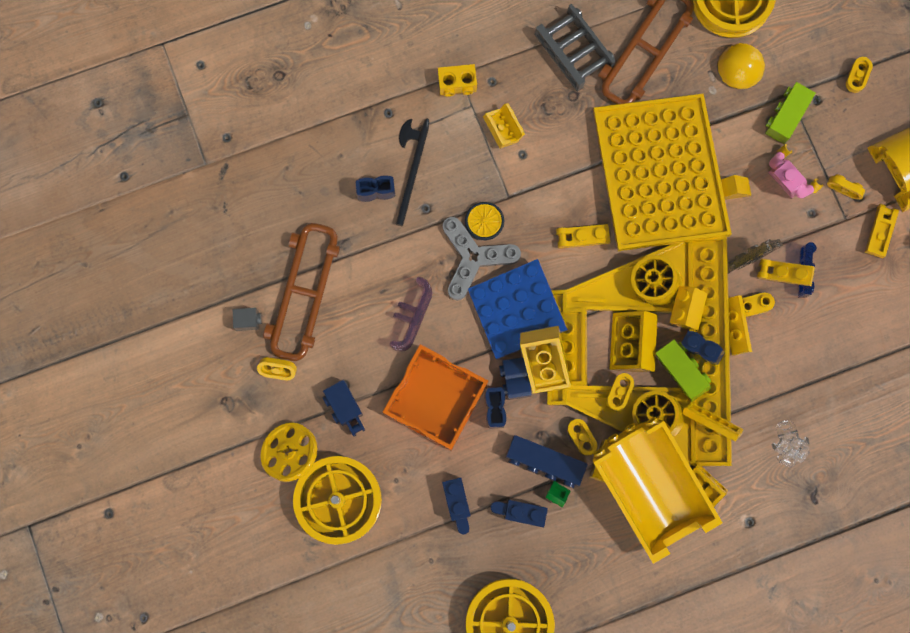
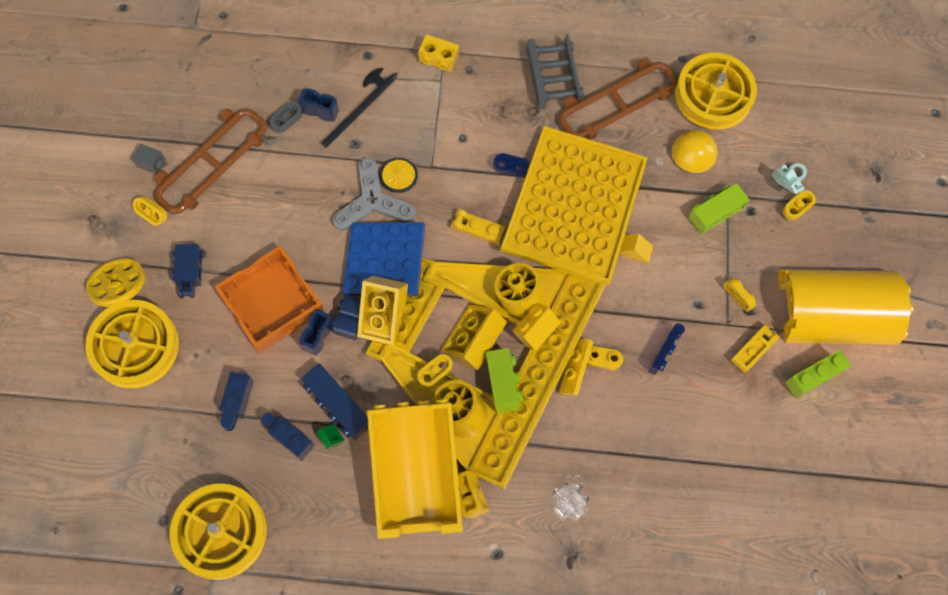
camera: 25 degrees right, 10 degrees down
clear purple piece [390,277,433,352] -> none
yellow bracket [483,103,525,149] -> none
yellow plate [567,419,597,456] -> none
dark blue brick [681,331,725,365] -> none
yellow plate [682,402,743,442] -> none
clear smoke wing [728,239,783,274] -> none
yellow plate [757,259,815,286] -> none
bright pink torso [768,144,824,198] -> none
none -> dark grey plate [270,102,302,133]
none -> clear blue plate [493,153,530,177]
none -> light aqua piece [772,163,807,194]

